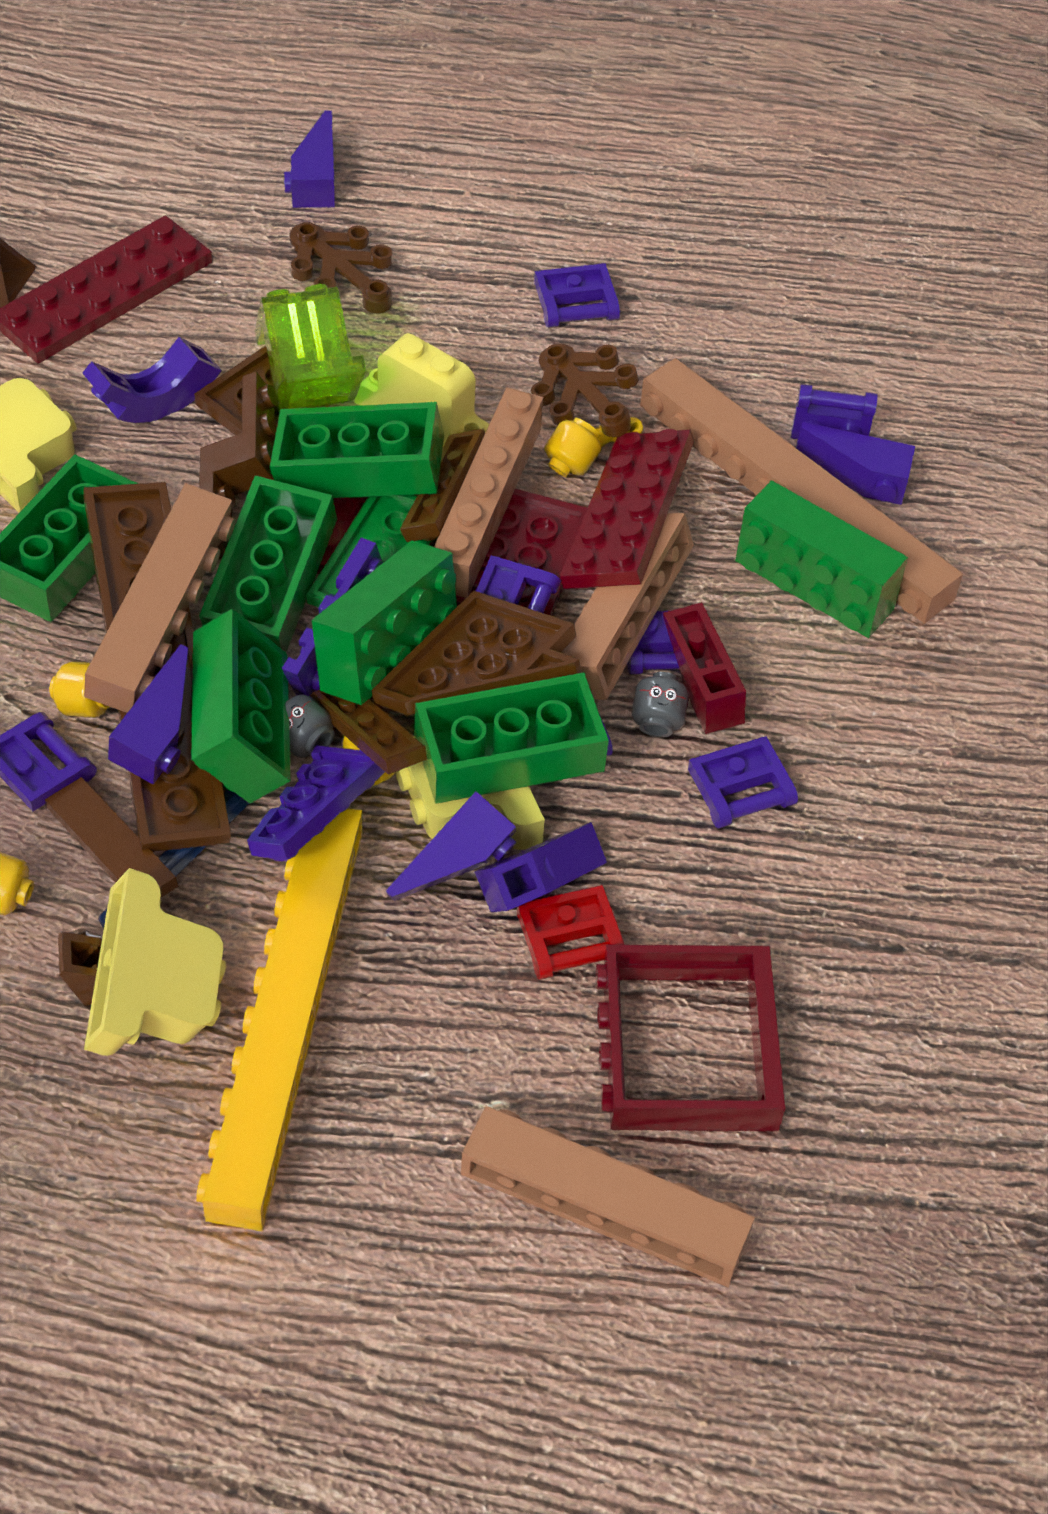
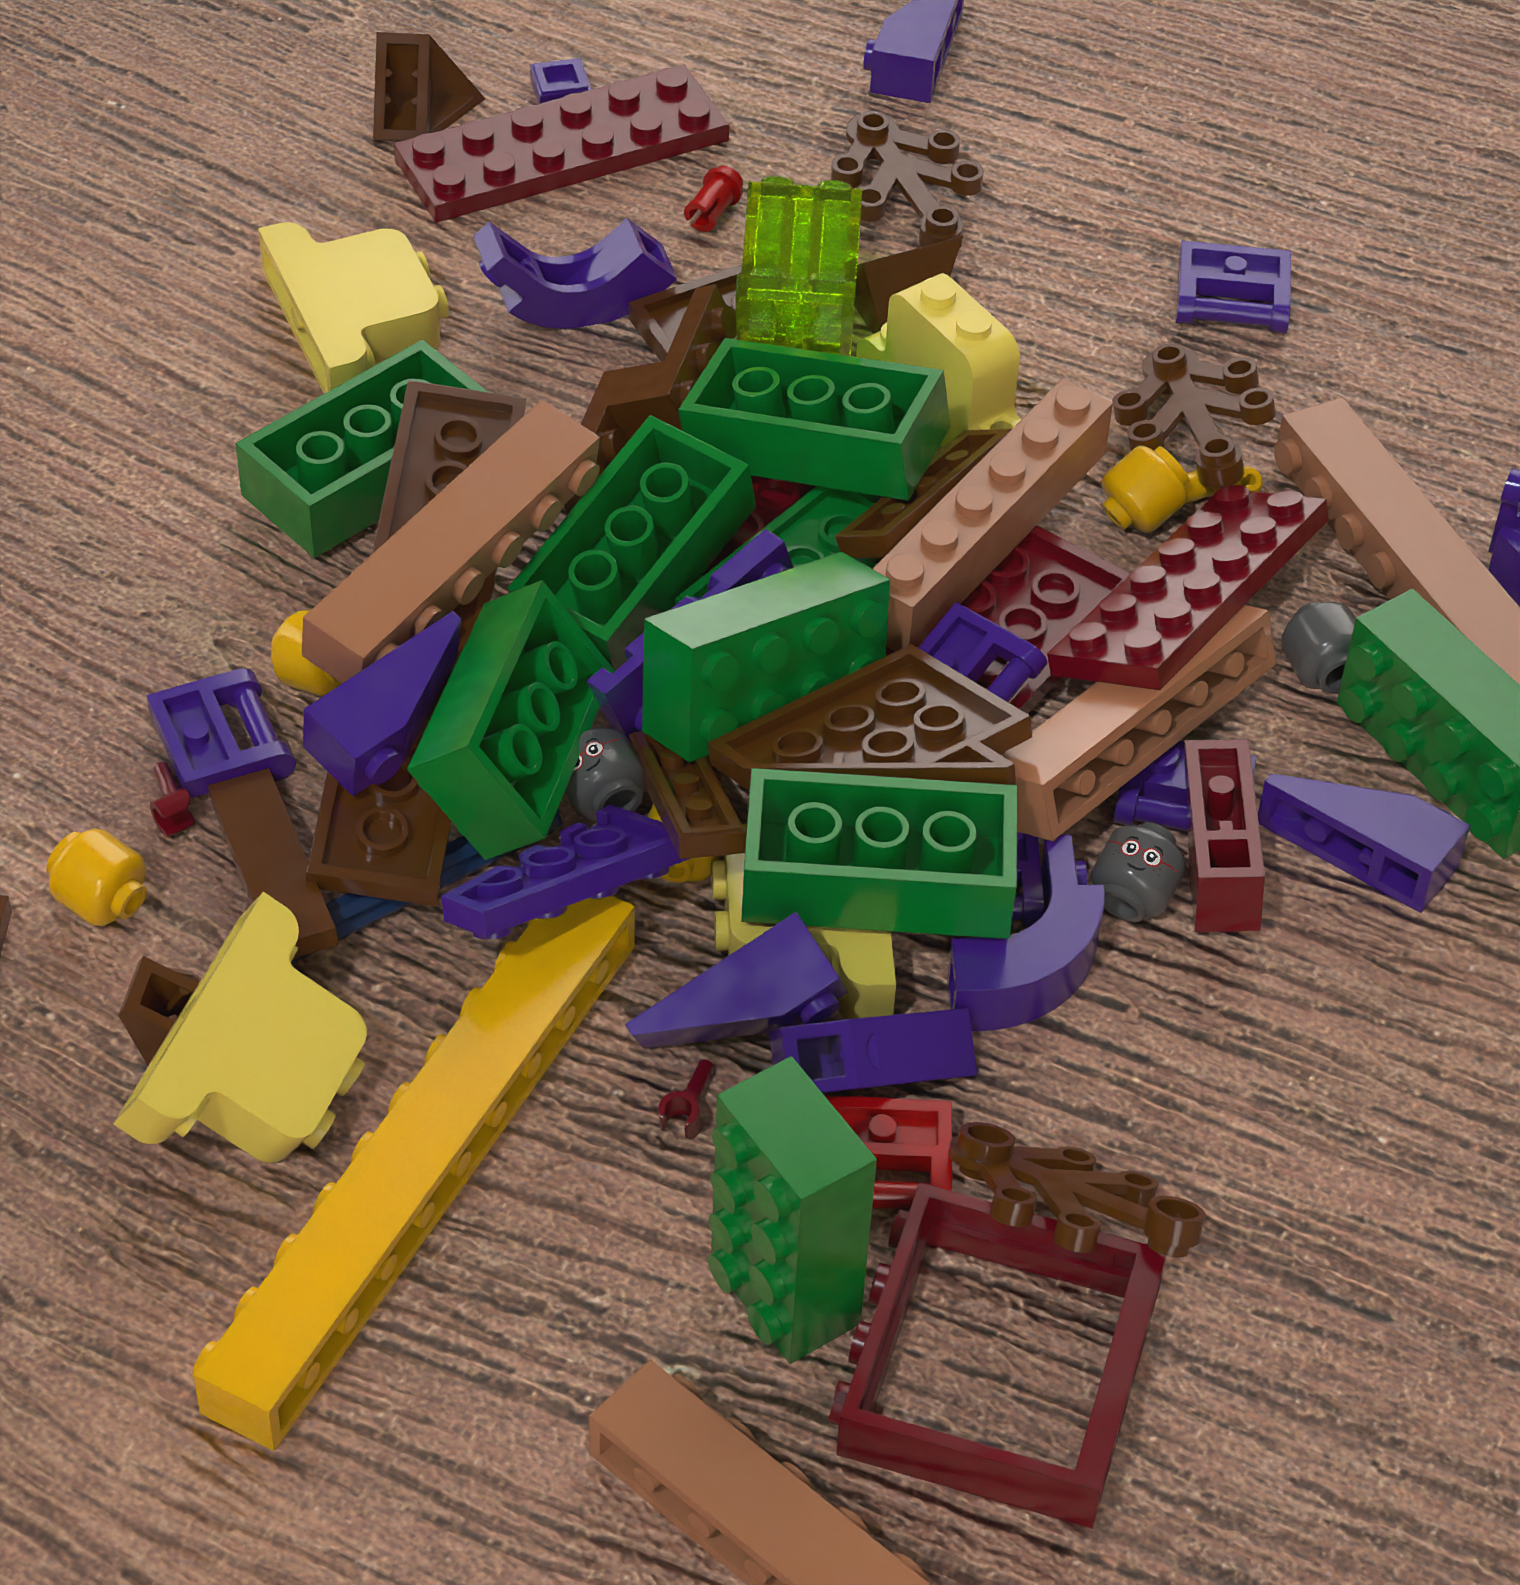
camera: 20 degrees right, 5 degrees down
dark purple plate [688,736,798,828] -> none
none -> dark red hand [150,761,195,837]
none -> tile [530,58,591,104]
none -> dark red hand [658,1059,714,1139]
none -> red pin [684,166,743,232]
none -> green brick [707,1056,877,1364]
none -> reddish brown slope [837,236,963,334]
none -> dark purple arch [947,835,1105,1031]
none -> reddish brown plant [948,1122,1206,1258]
none -> dark purple slope [1258,773,1471,913]
none -> dark grey head [1281,602,1356,693]

